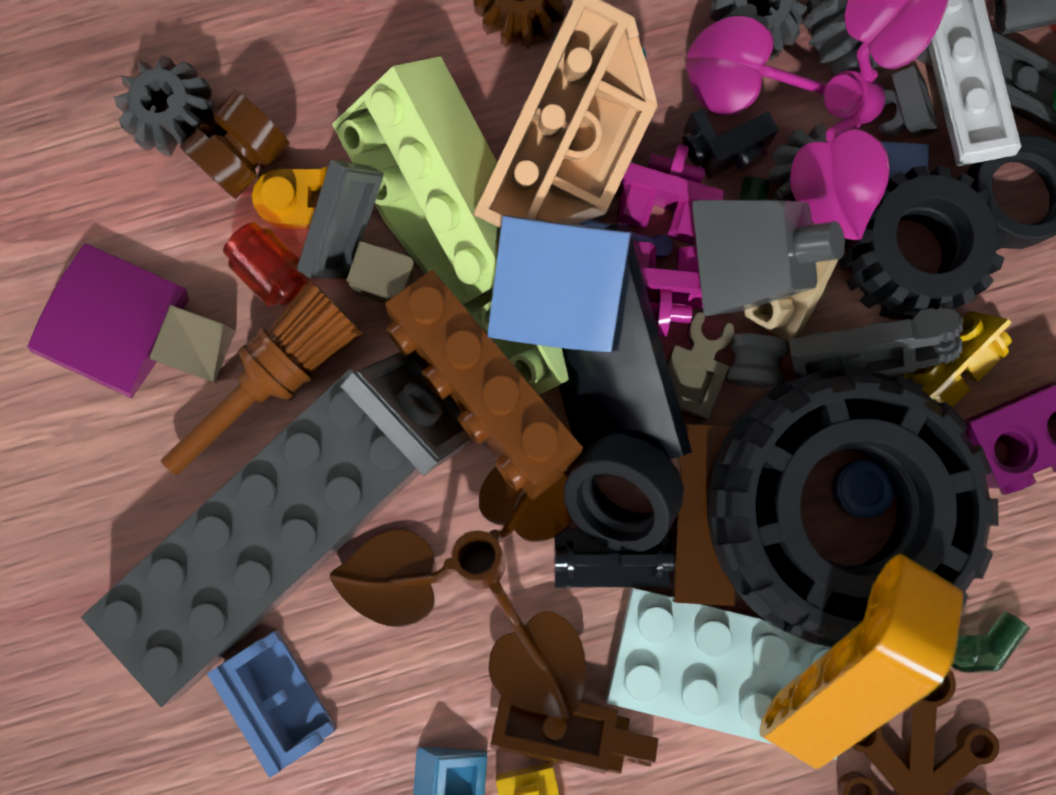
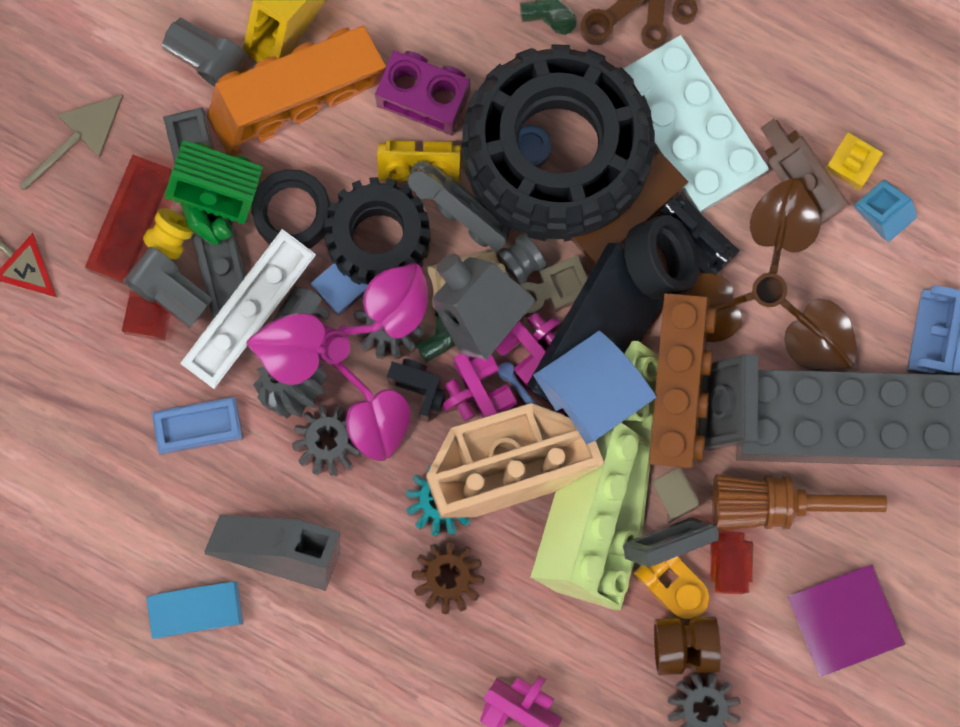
camera: 135 degrees left, 5 degrees down
dark tan slope [150,305,235,383] -> none
light orange beam [759,554,963,769] -> none

